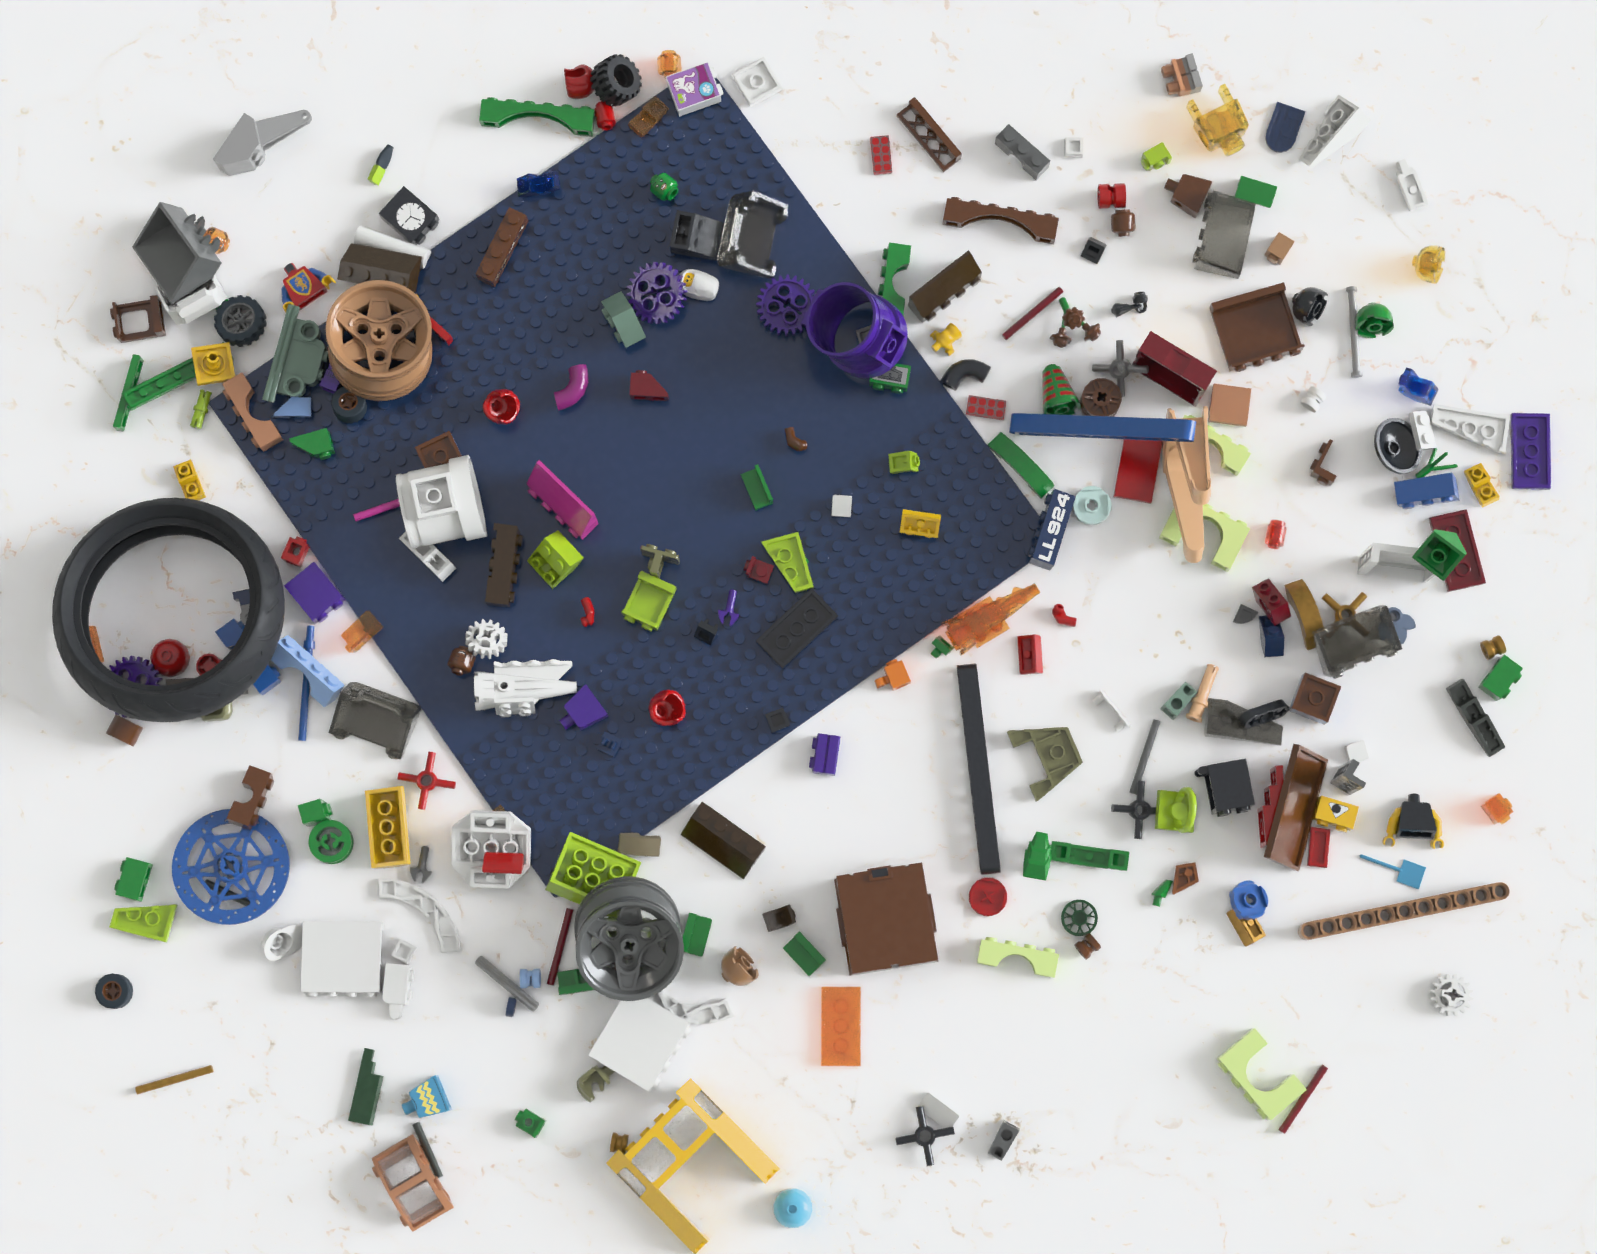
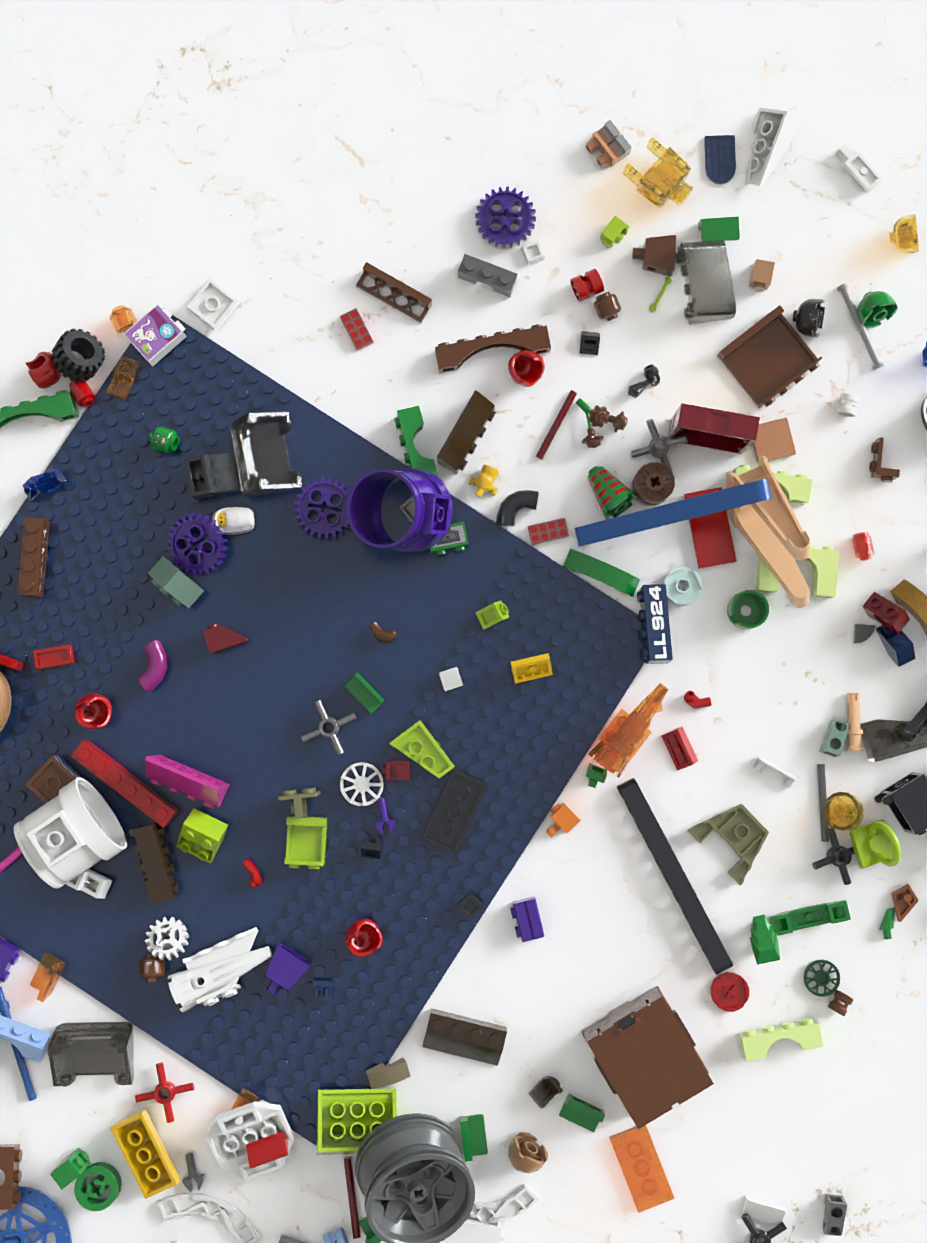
camera: 20 degrees left, 5 degrees up
none -> red tile [33,644,75,670]
none -> red brick [71,740,180,827]
none -> flat silver bar [301,700,357,756]
none -> white wheel [340,762,384,806]
none -> dark purple gear [475,186,536,249]
none -> red piece [508,350,545,387]
none -> lime hinge [649,277,672,312]
none -> green piece [727,590,769,629]
none -> clear yellow cylinder [823,792,864,831]

